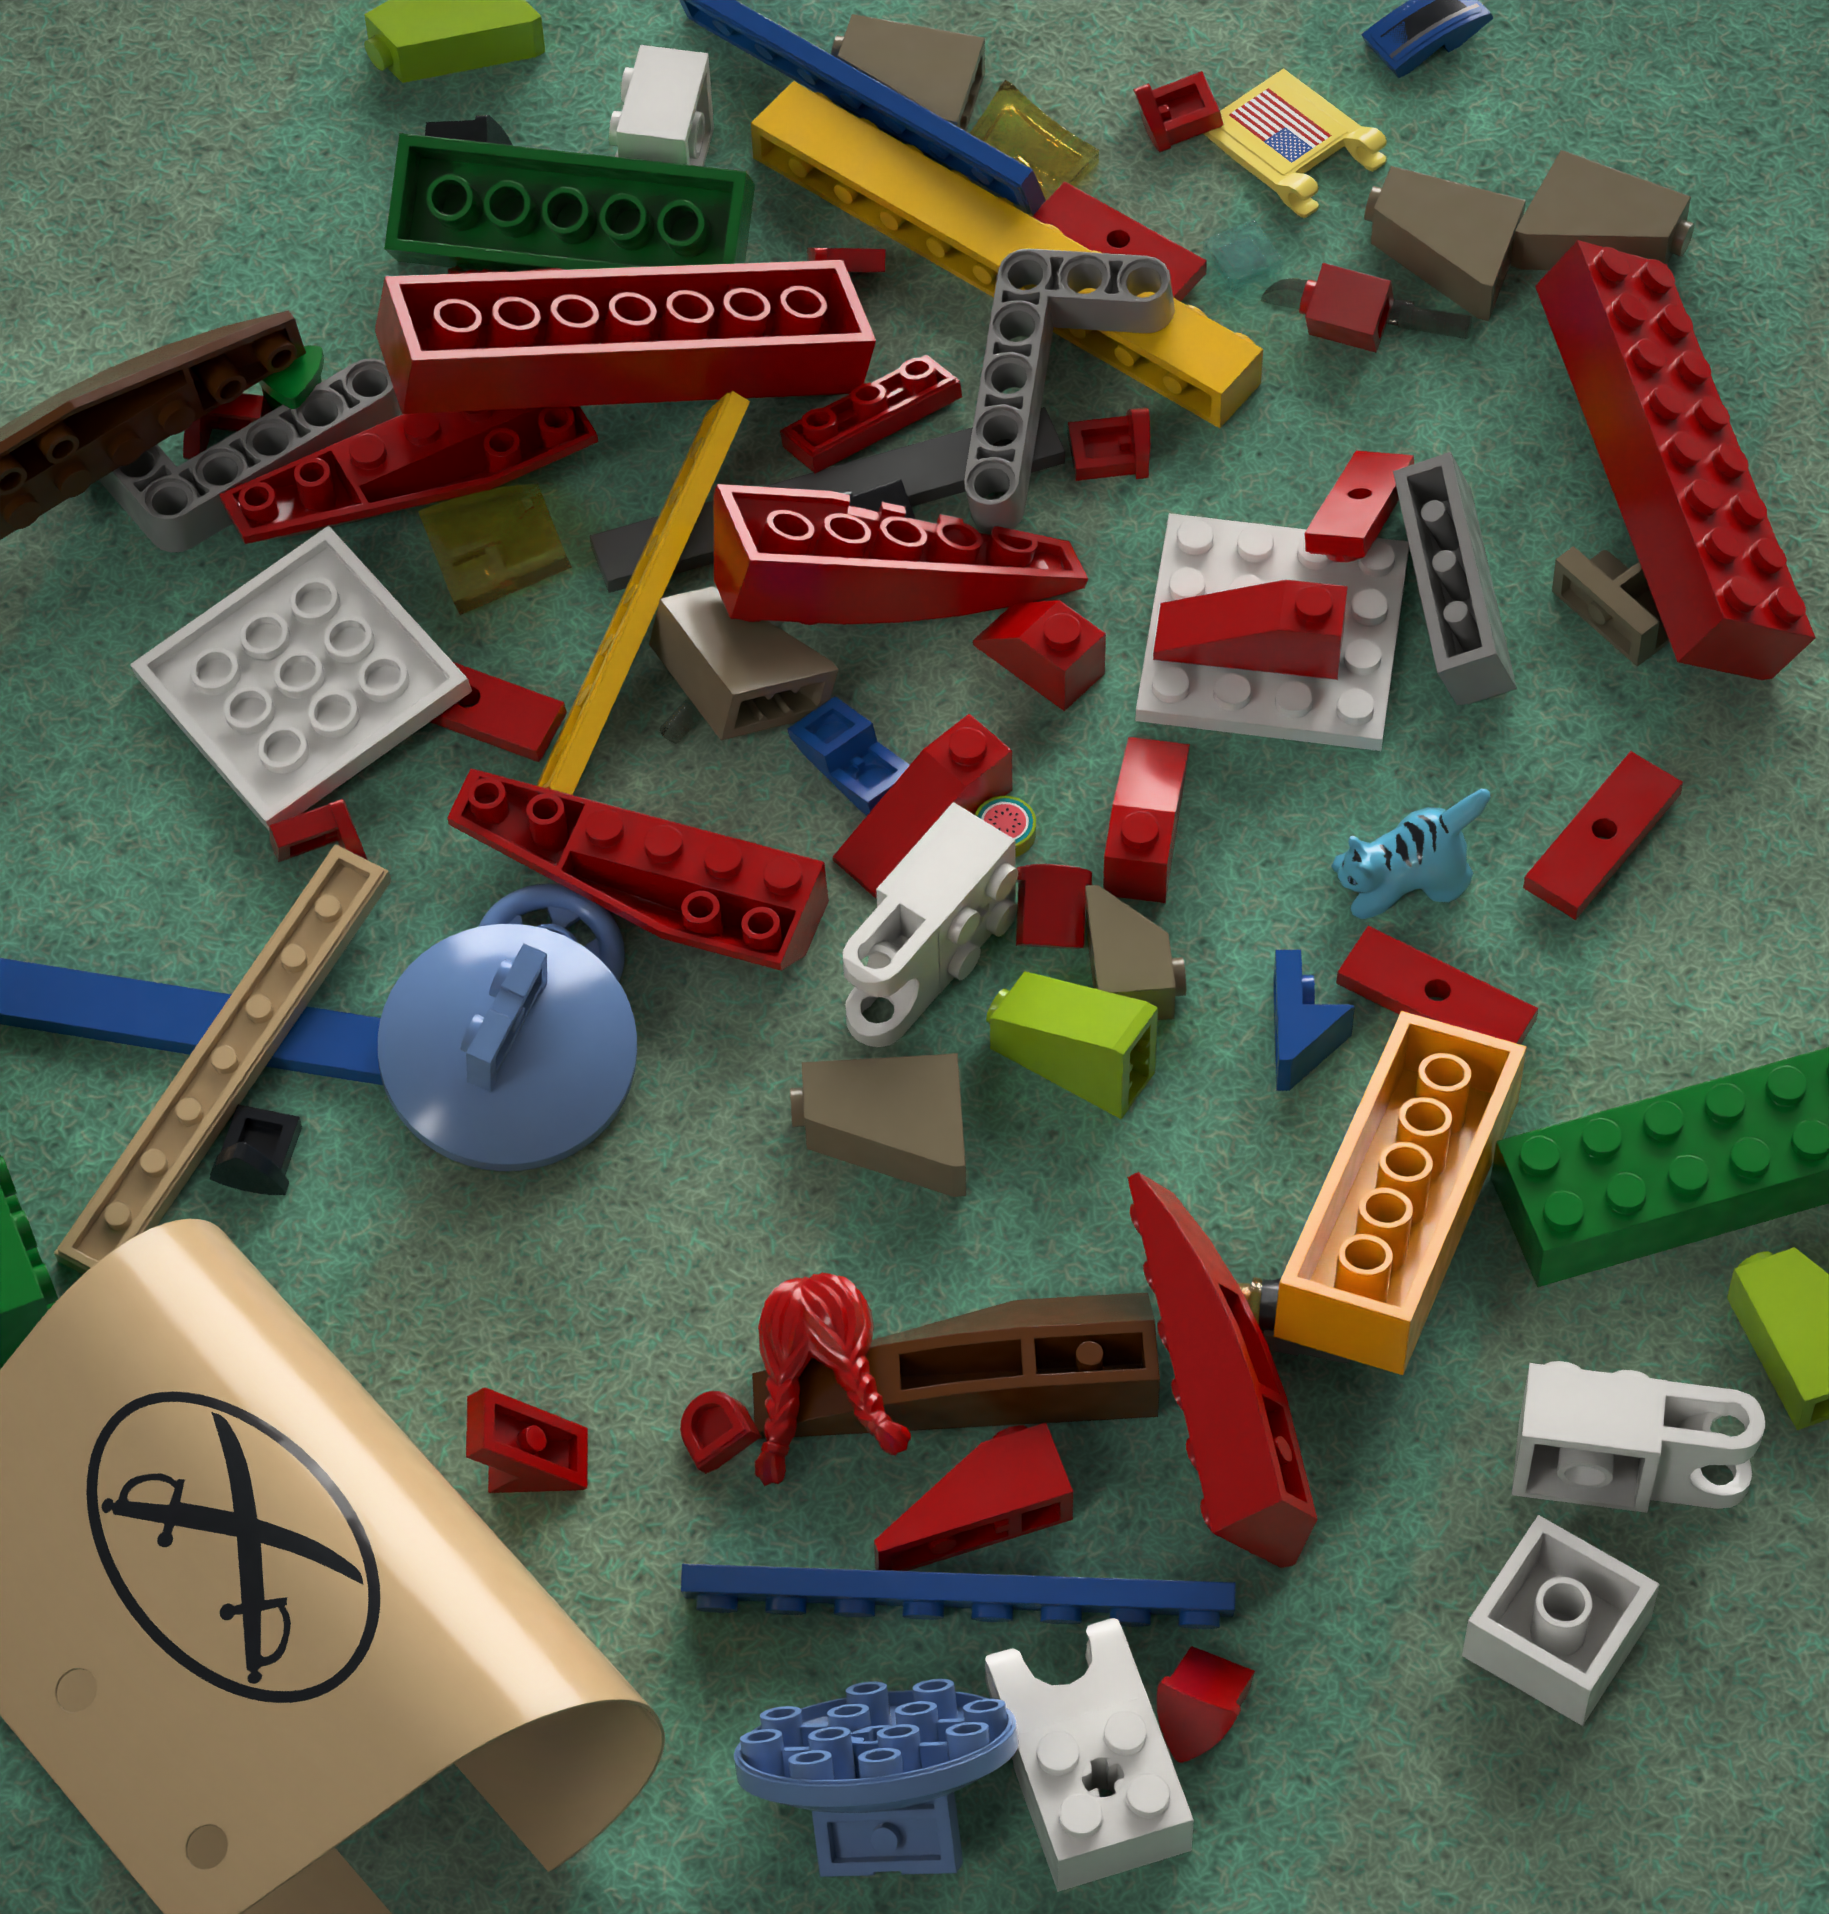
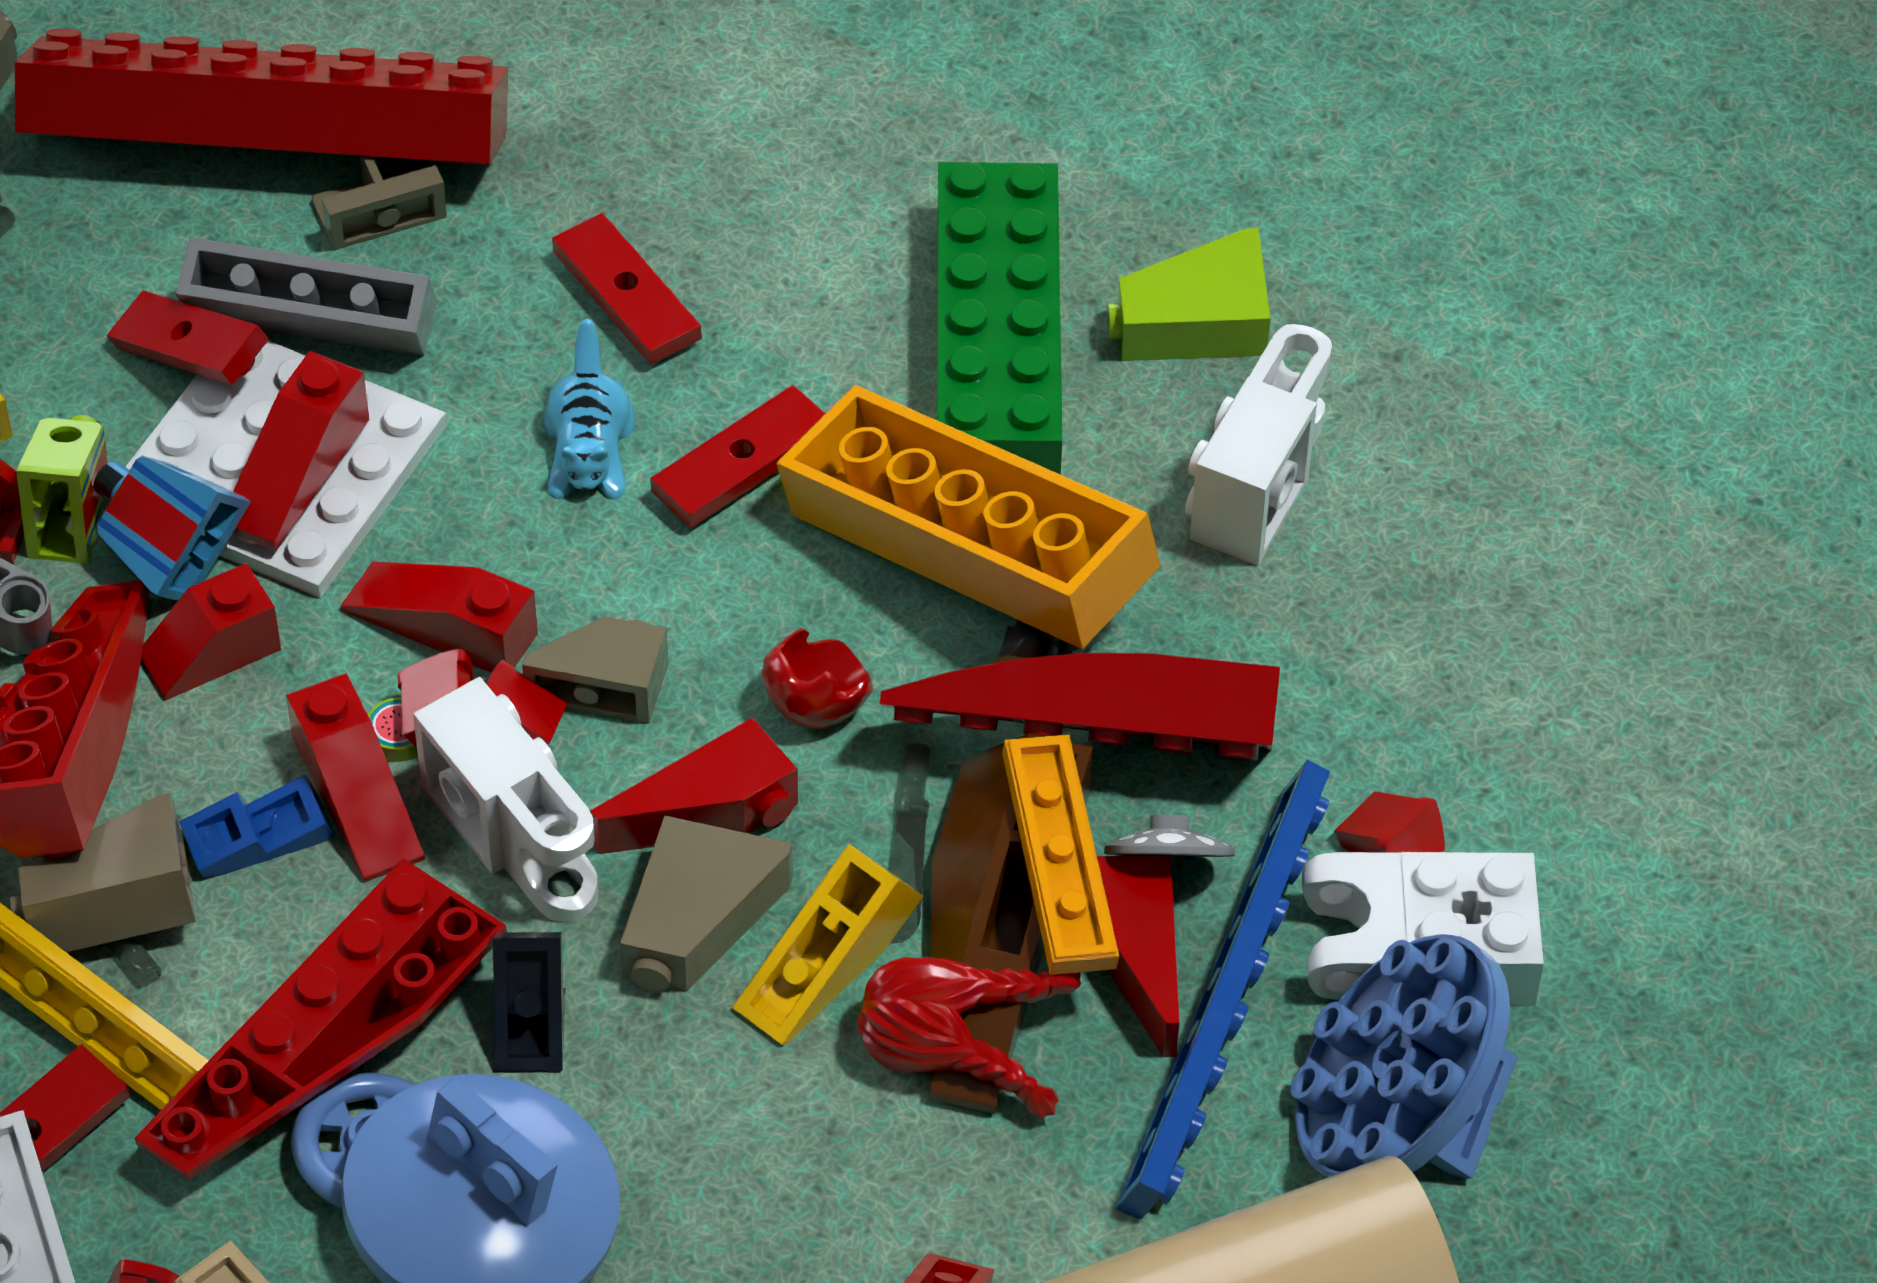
camera: 75 degrees left, 5 degrees down
red tile [680,1391,761,1474] -> none
lime slope [986,971,1158,1120] -> none
blue slope [1273,950,1355,1091] -> none
white brick [1462,1515,1660,1726] -> none
none -> lime torso [16,415,108,564]
none -> torso [93,455,251,601]
none -> tile [397,649,474,748]
none -> black slope [493,932,566,1071]
none -> red slope [590,717,798,854]
none -> yellow slope [732,844,923,1046]
none -> red hair [761,628,873,729]
none -> clear smoke piece [889,742,931,943]
none -> light orange tile [1002,735,1119,975]
none -> light grey dish [1104,815,1235,857]

